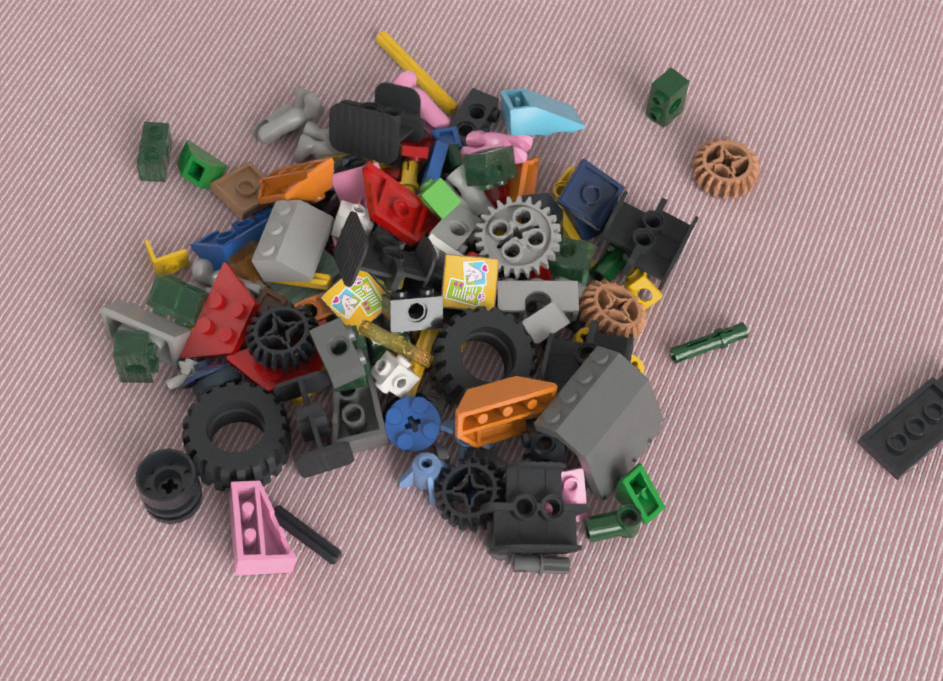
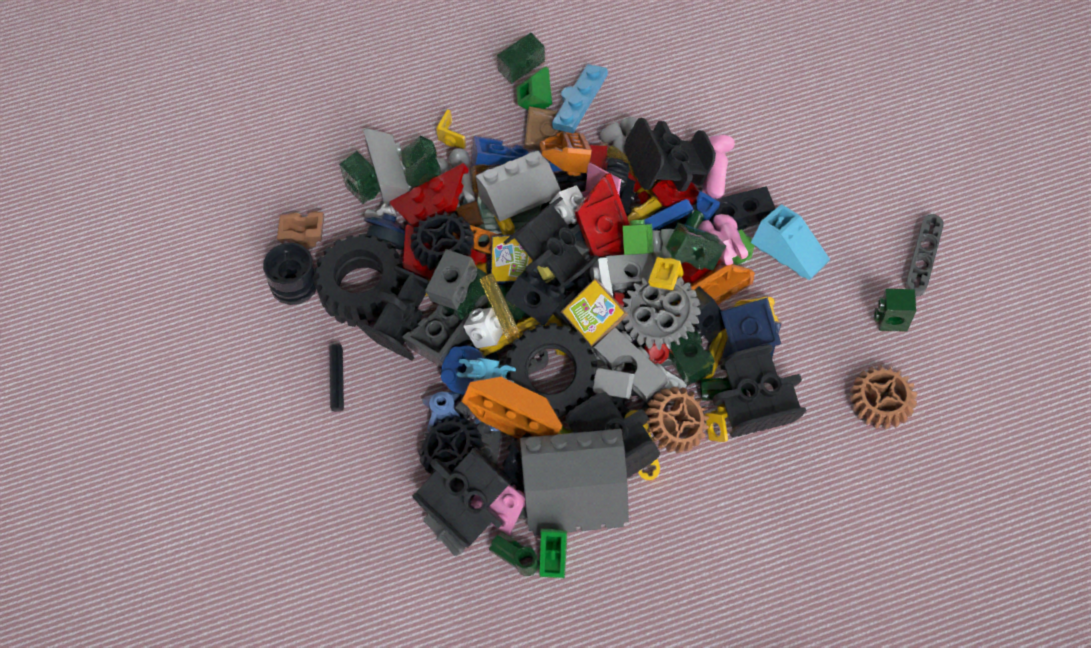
camera: 55 degrees right, 5 degrees up
bright pink wedge [228,481,297,575] -> none
light grey piece [251,86,325,145] -> none
yellow axle [376,31,458,115] -> none
dark green pin [669,322,749,364] -> none
none -> nougat cylinder [277,211,325,249]
none -> medium azure pin [457,358,516,383]
none -> dark azure hinge [552,64,608,133]
none -> yellow bracket [648,257,683,290]
none -> dark grey beam [905,214,944,297]

